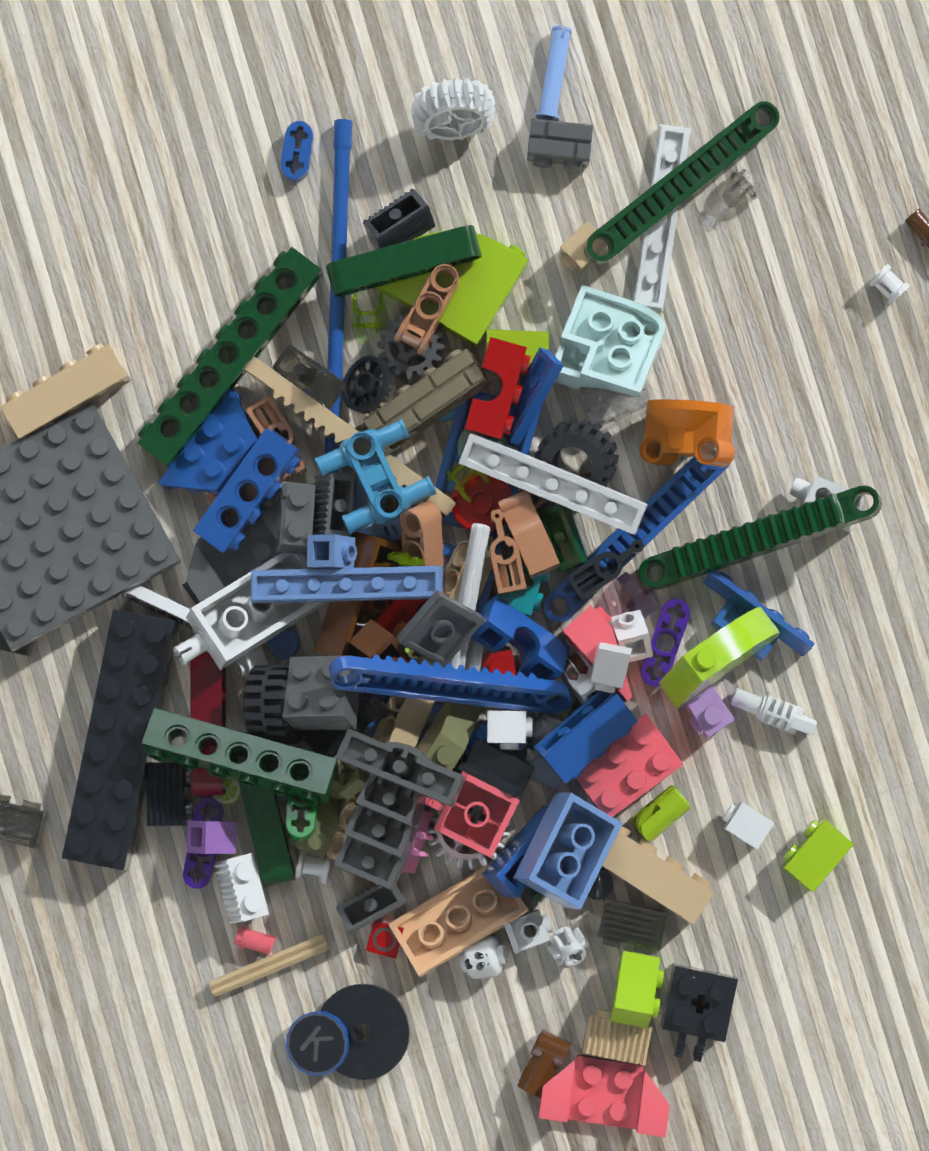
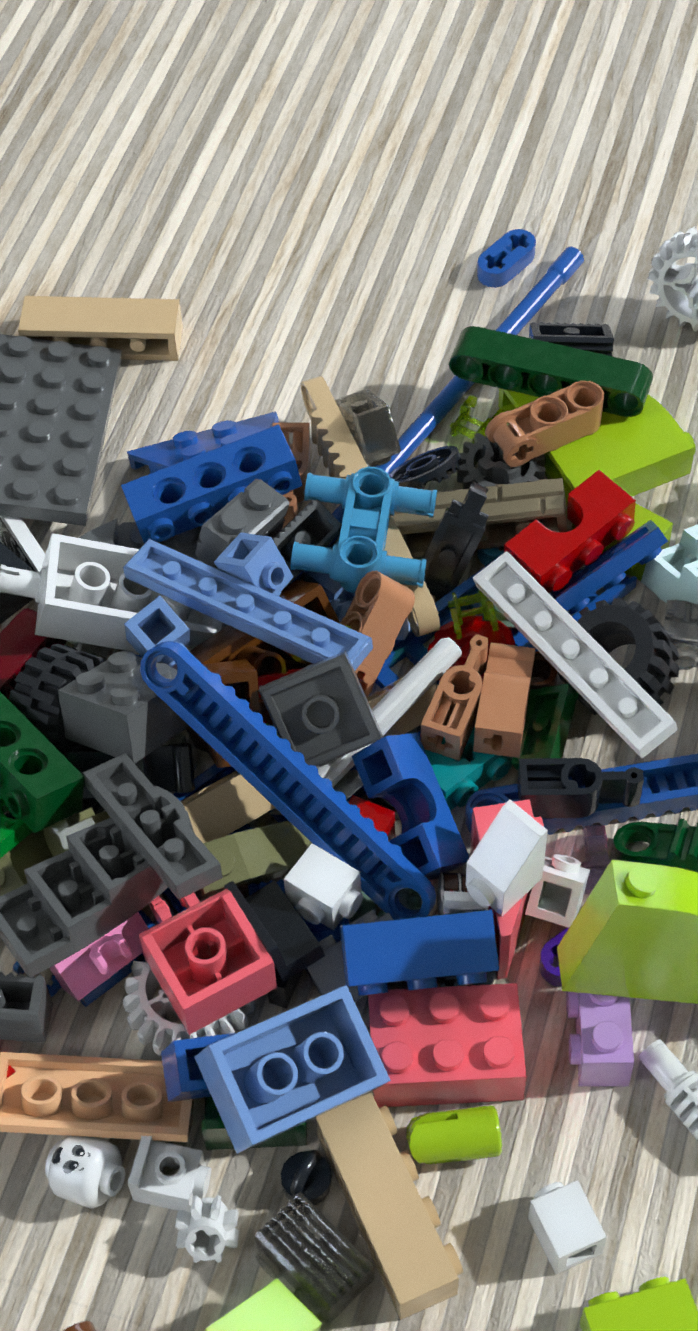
camera: 30 degrees right, 30 degrees down
dark green brick [137,246,323,468] -> none
none -> medium blue brick [124,596,190,667]
none -> black hinge [421,482,489,598]

